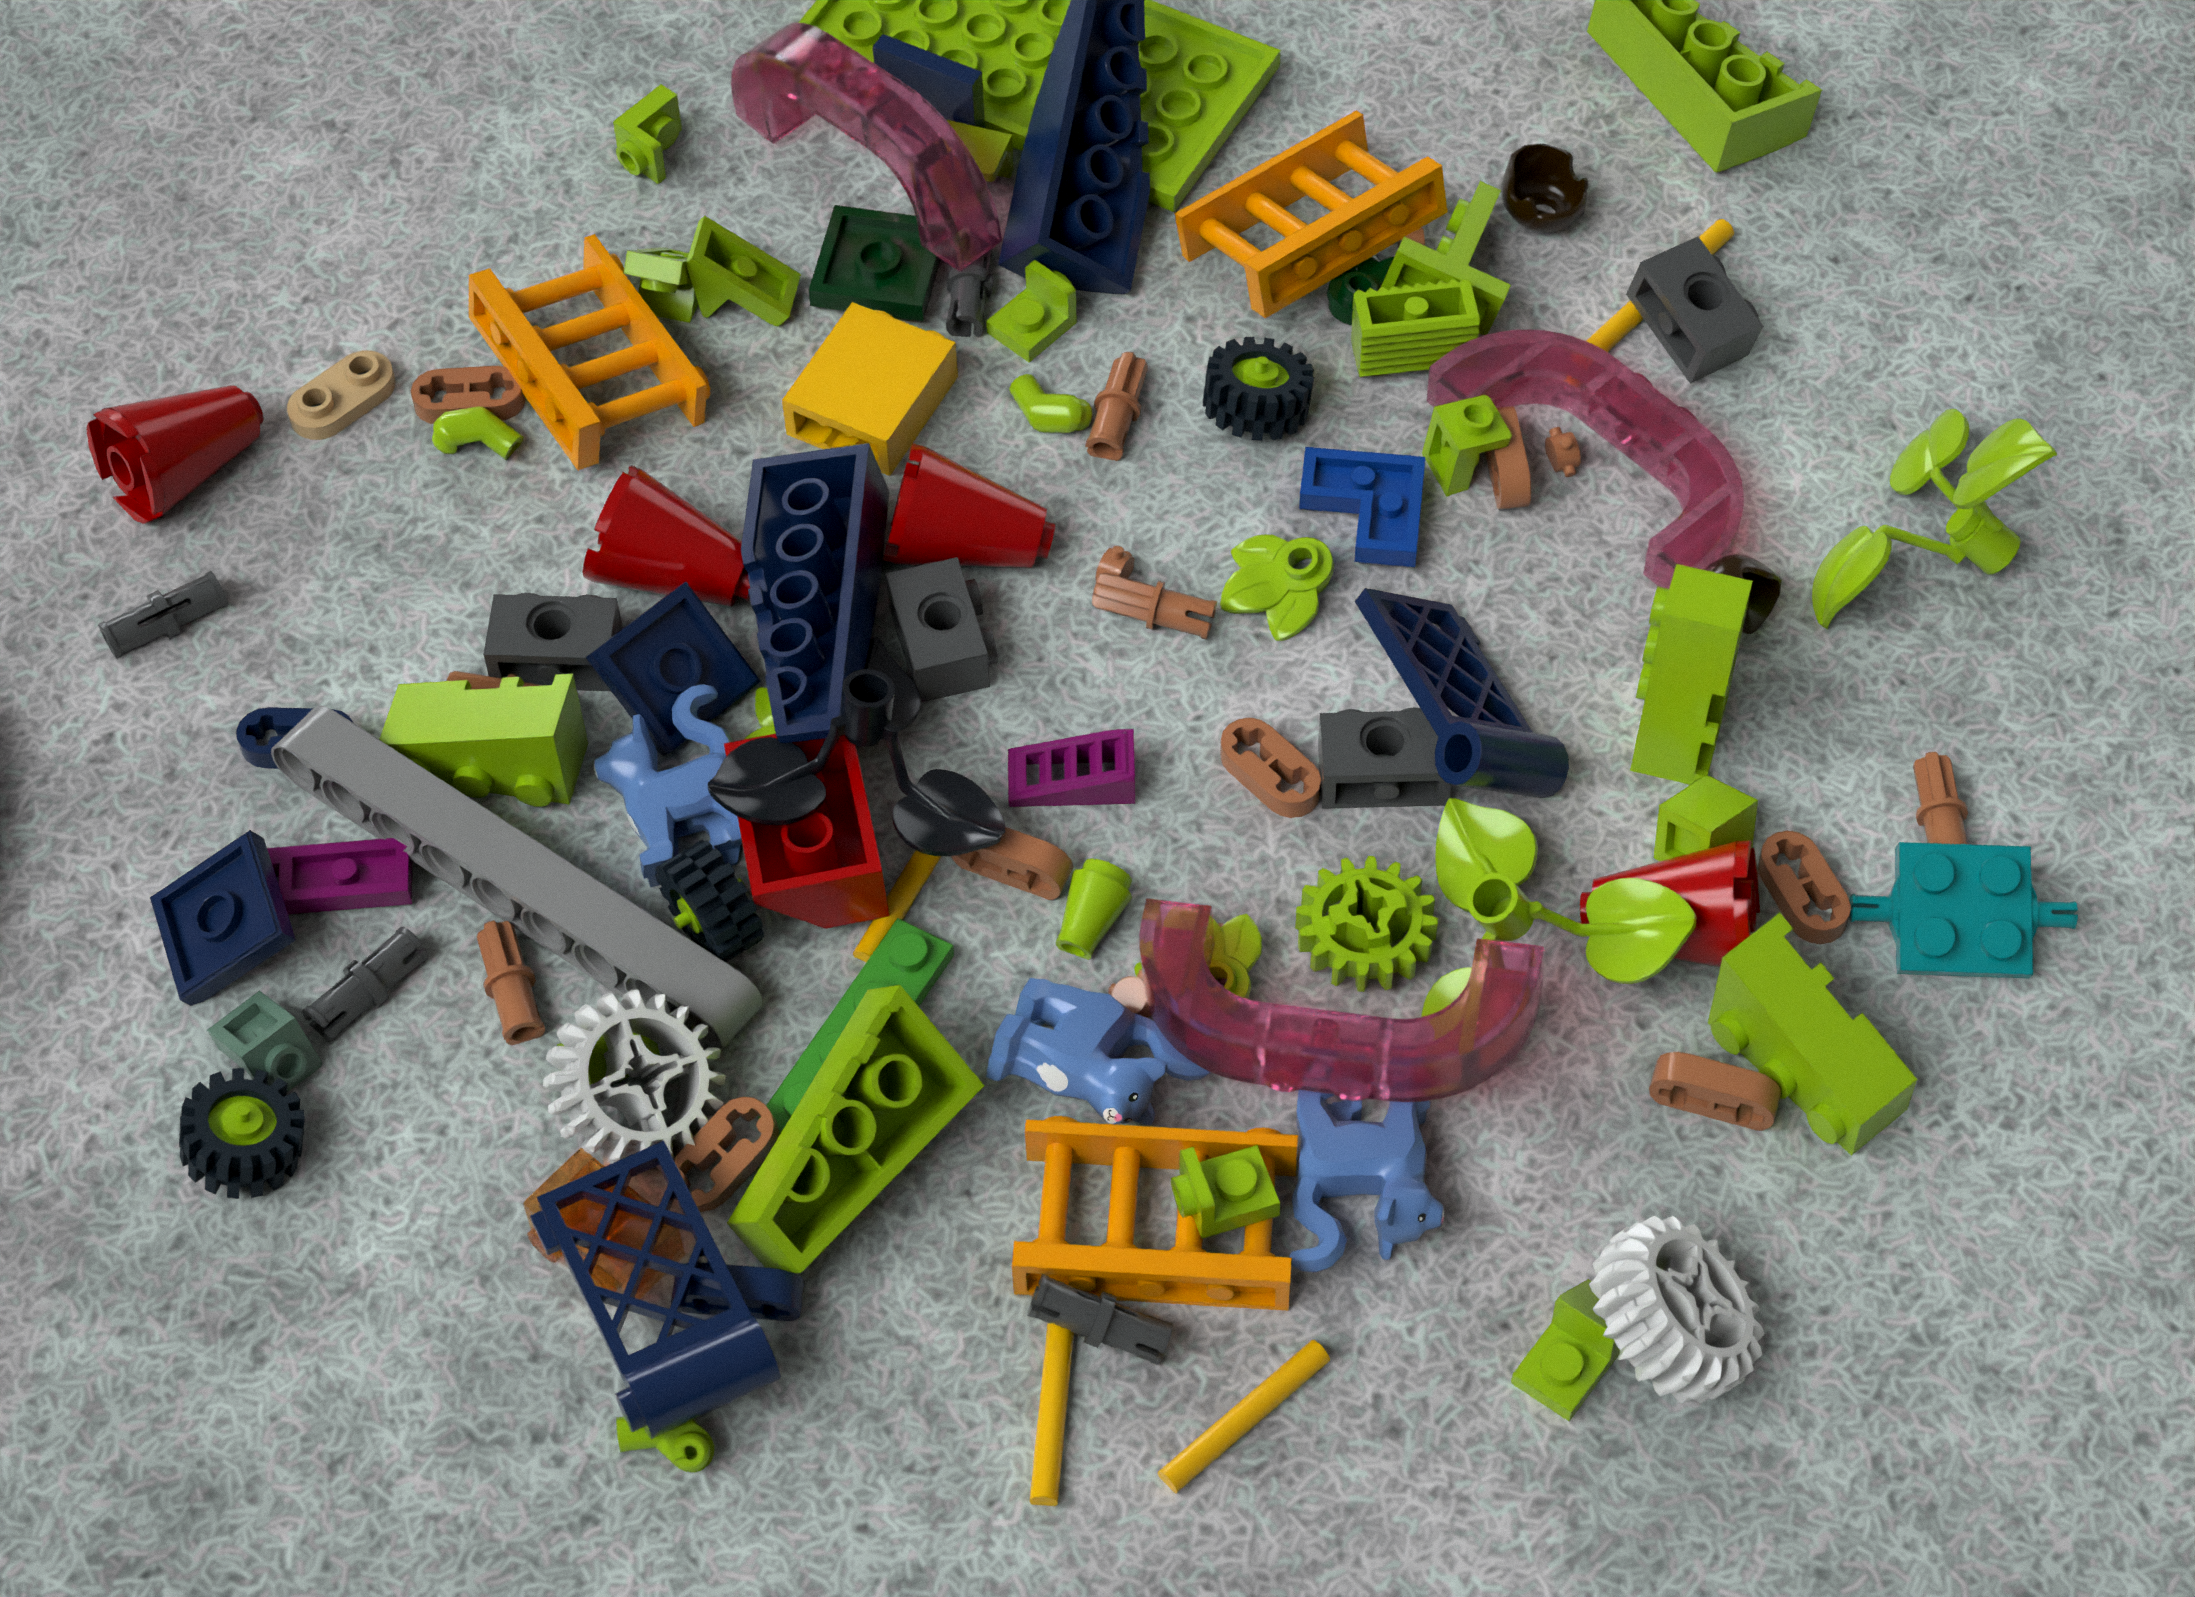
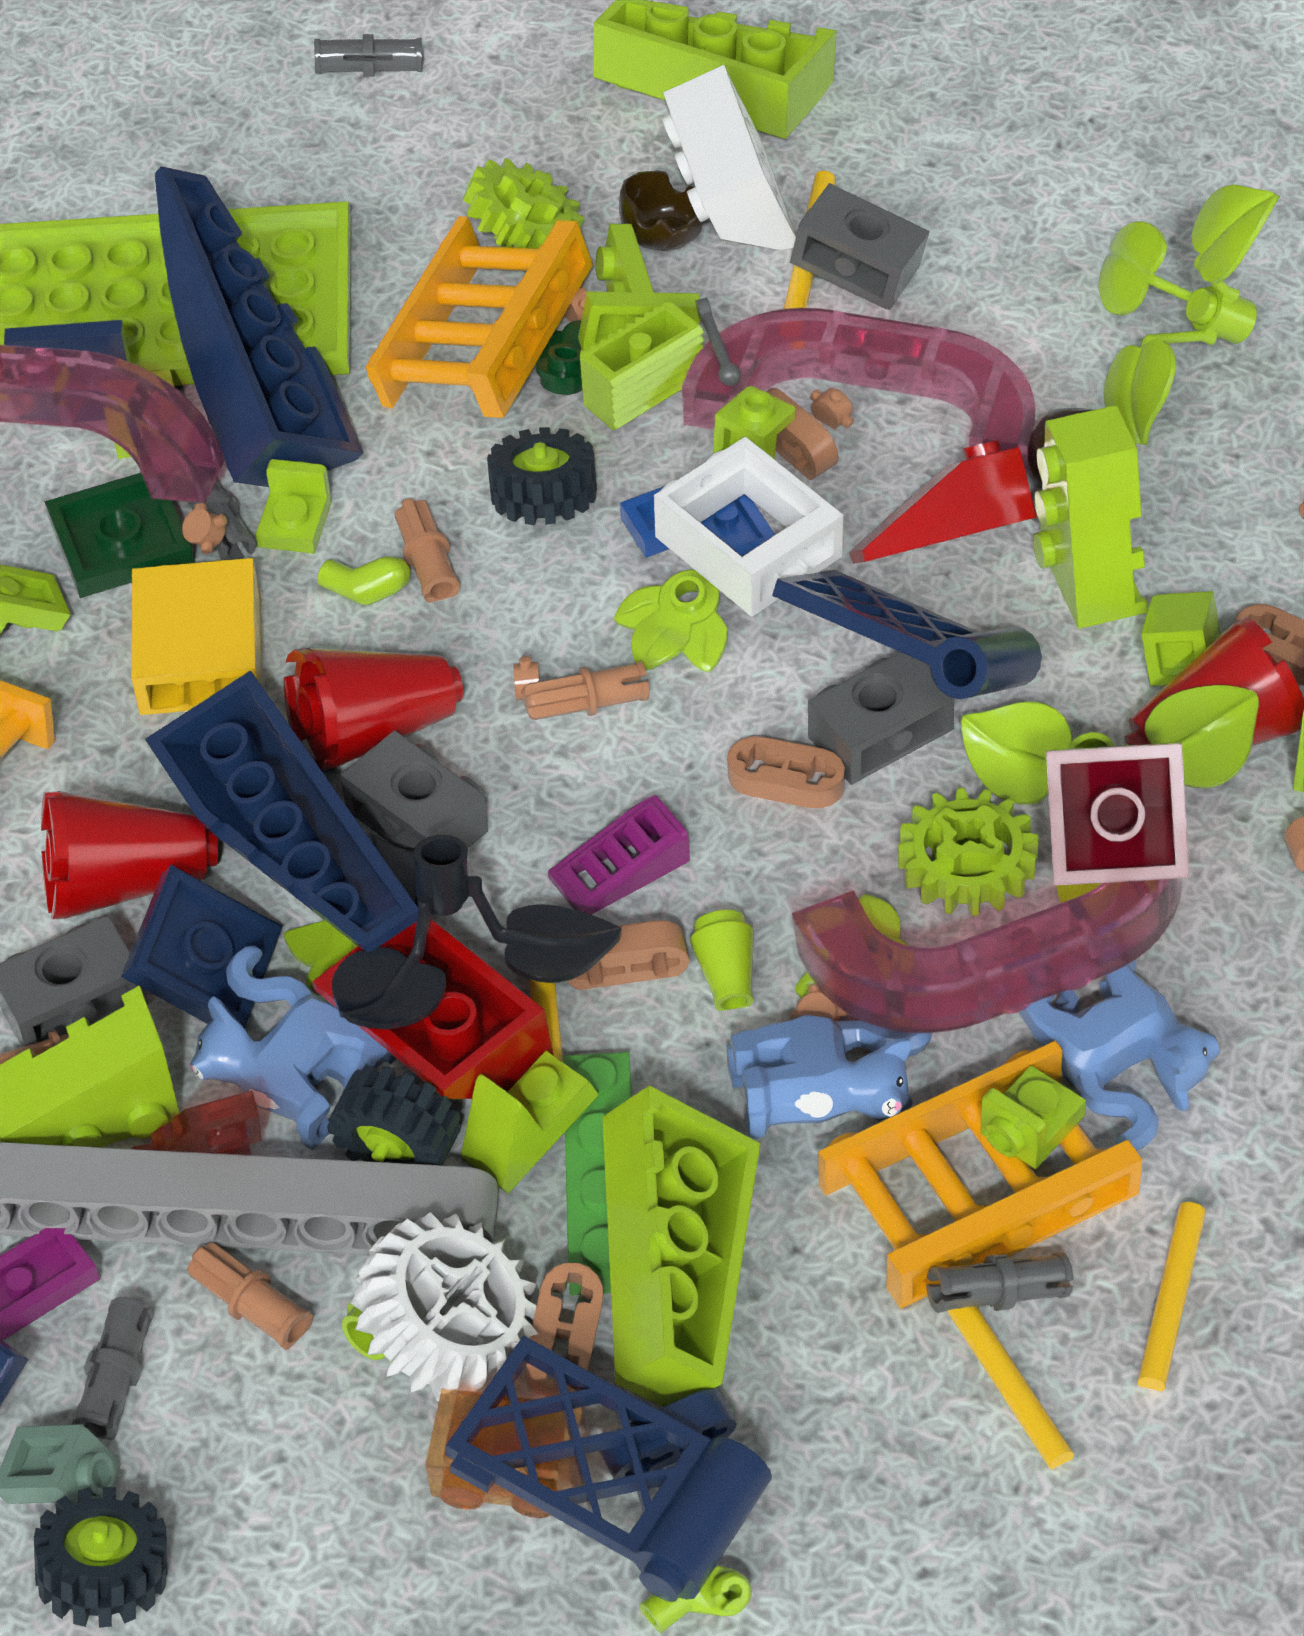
camera: 30 degrees left, 5 degrees down
none -> clear red wing [131,1091,262,1155]
none -> nougat piece [182,503,227,554]
none -> lime slope [461,1051,599,1194]
none -> lime gear [463,158,584,249]
none -> white window [654,437,843,617]
none -> white slope [662,65,796,250]
none -> dark grey hinge [695,297,741,386]
none -> red slope [849,440,1037,564]
none -> dark red slope [1046,742,1190,886]

